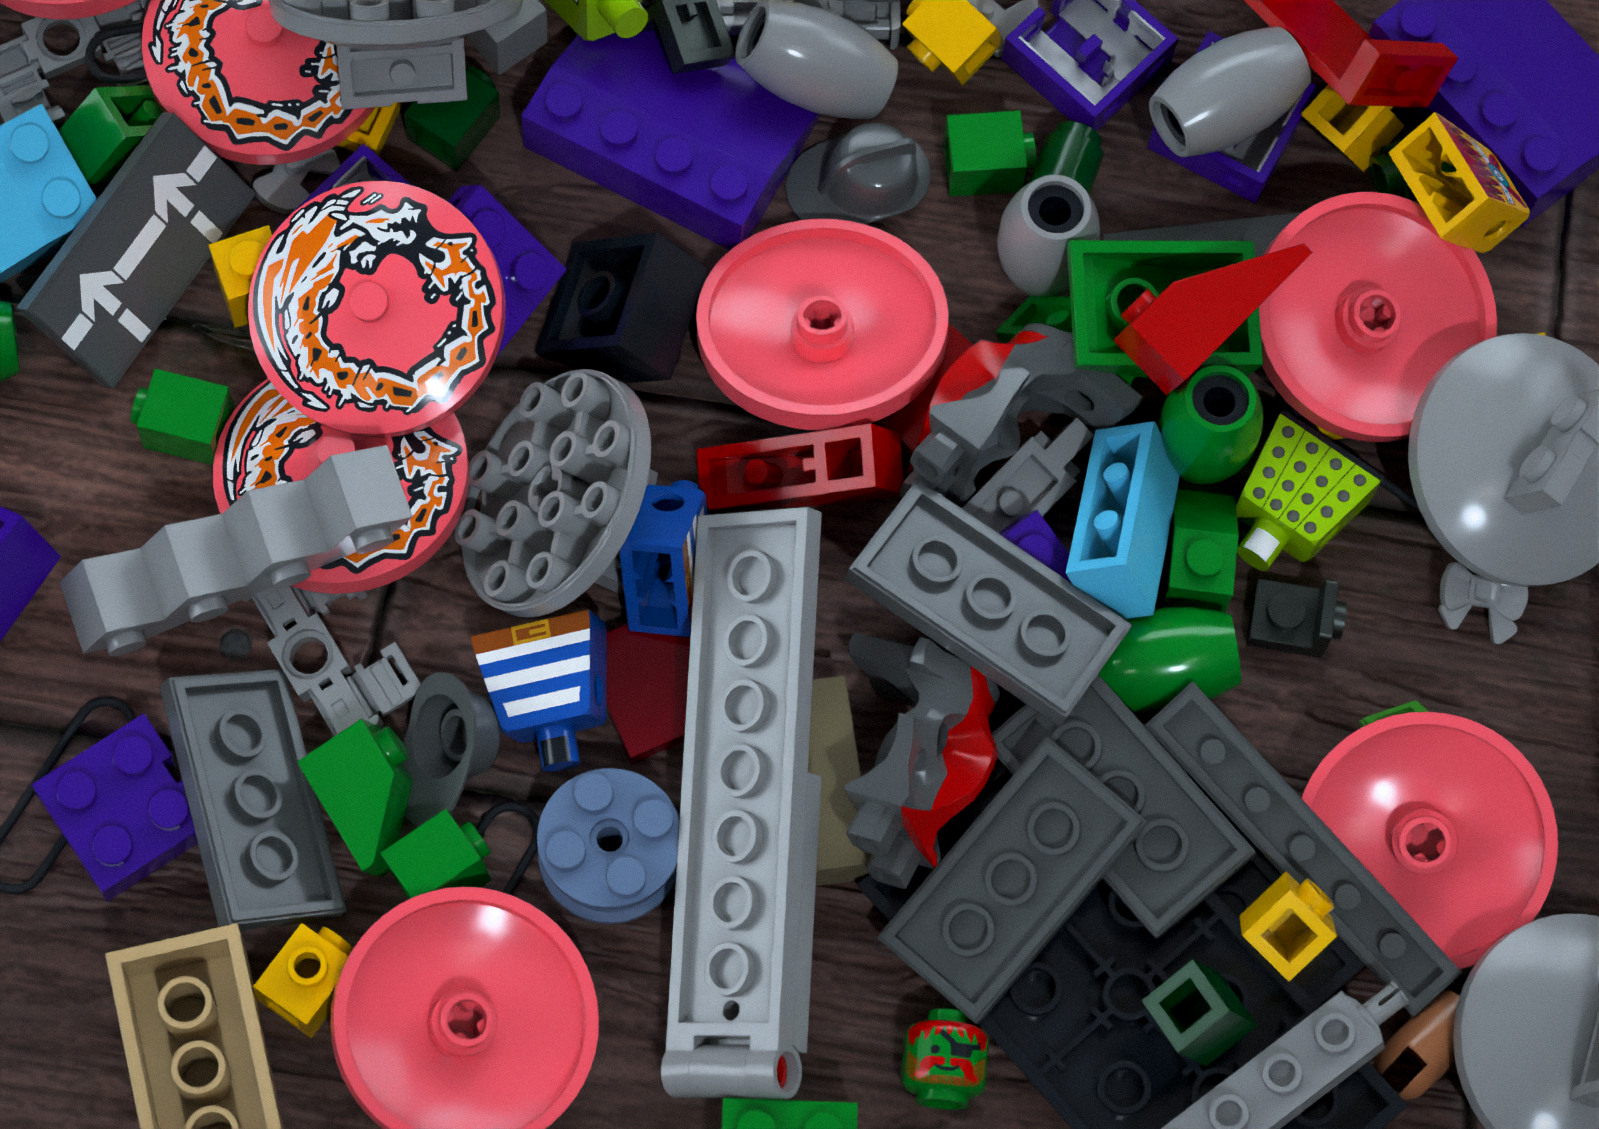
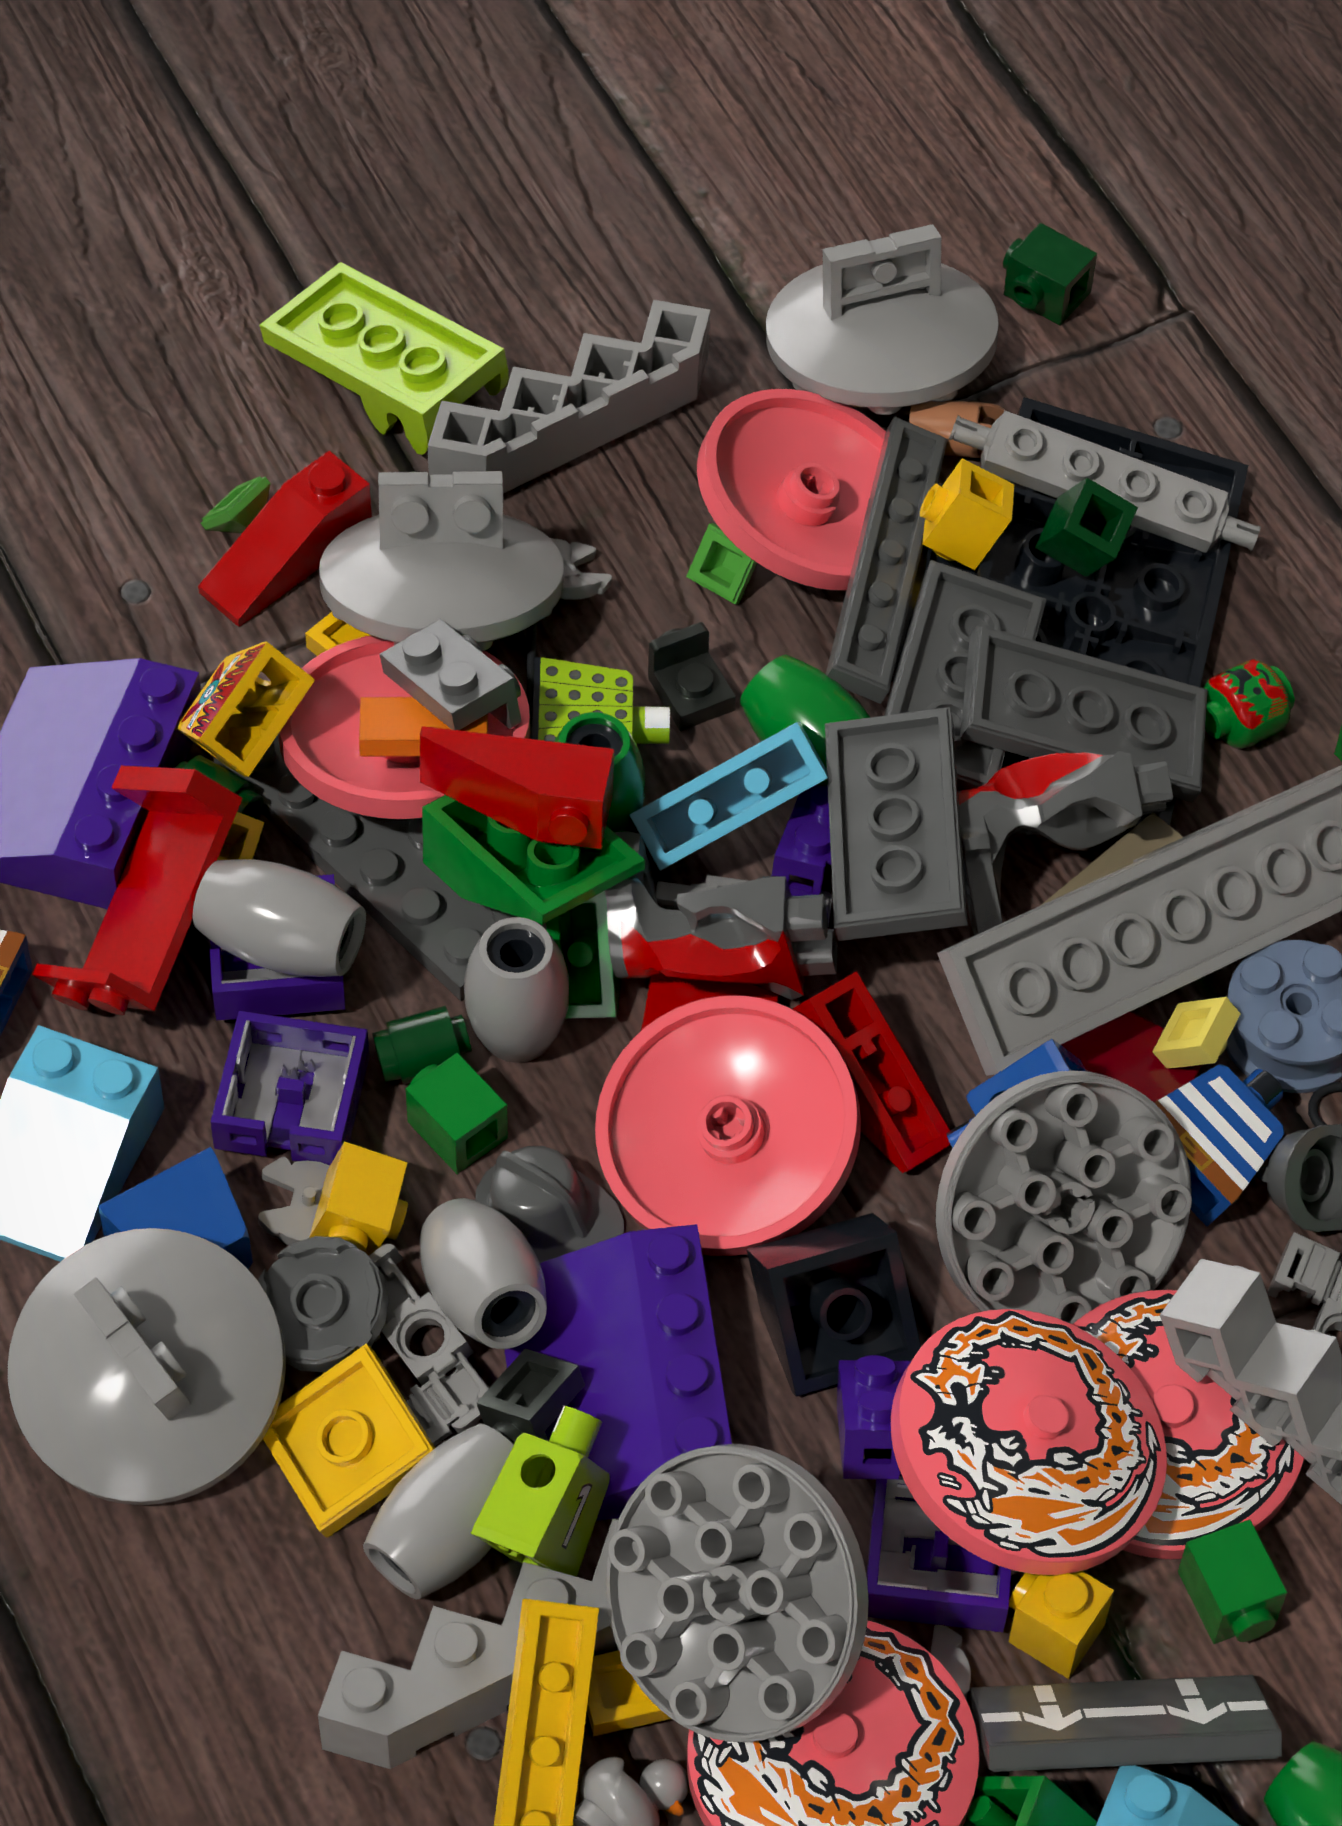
camera: 120 degrees left, 15 degrees down
green slope [1160,489,1239,613] -> none
none -> orange tile [359,697,488,757]
none -> dark grey bracket [379,619,521,730]
none -> light yellow plate [1152,997,1241,1069]

